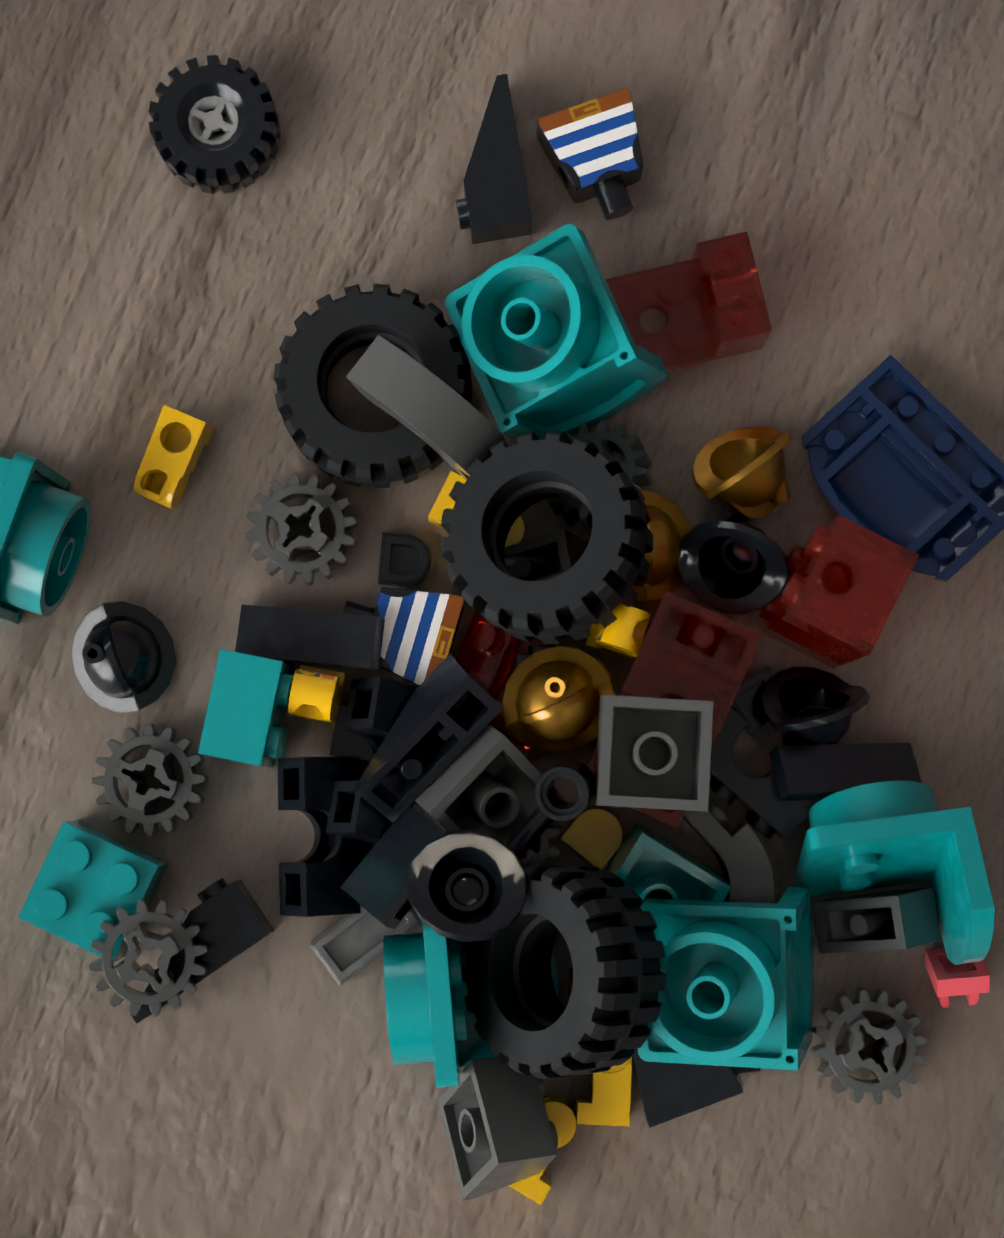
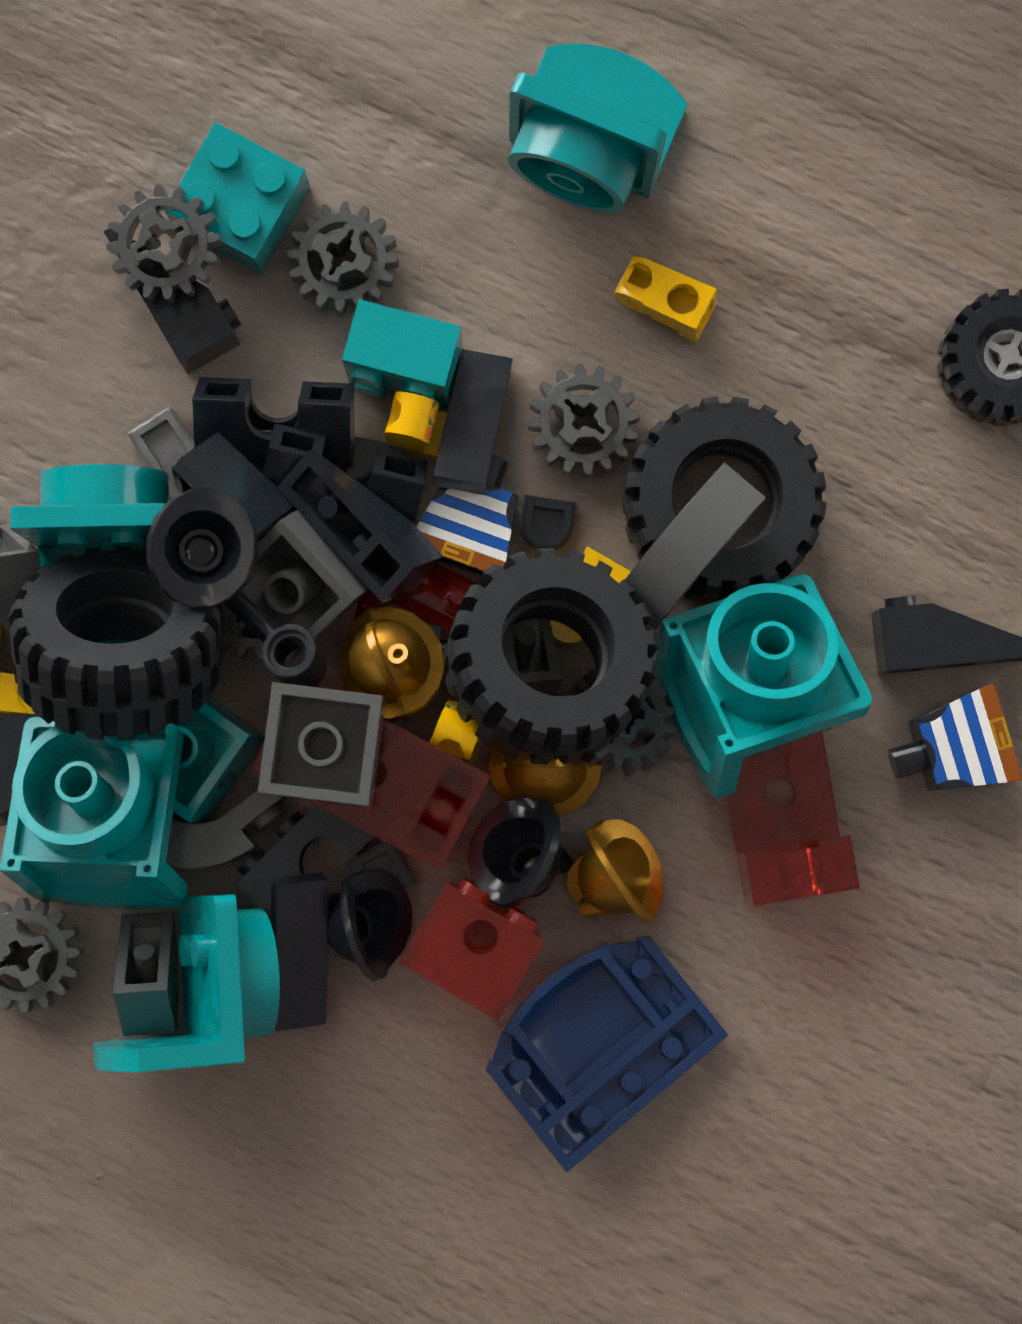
camera: 90 degrees right, 0 degrees up
black helmet [71,601,176,713] -> none
yellow tile [560,809,622,870] -> none
coral tile [925,948,990,1008] -> none

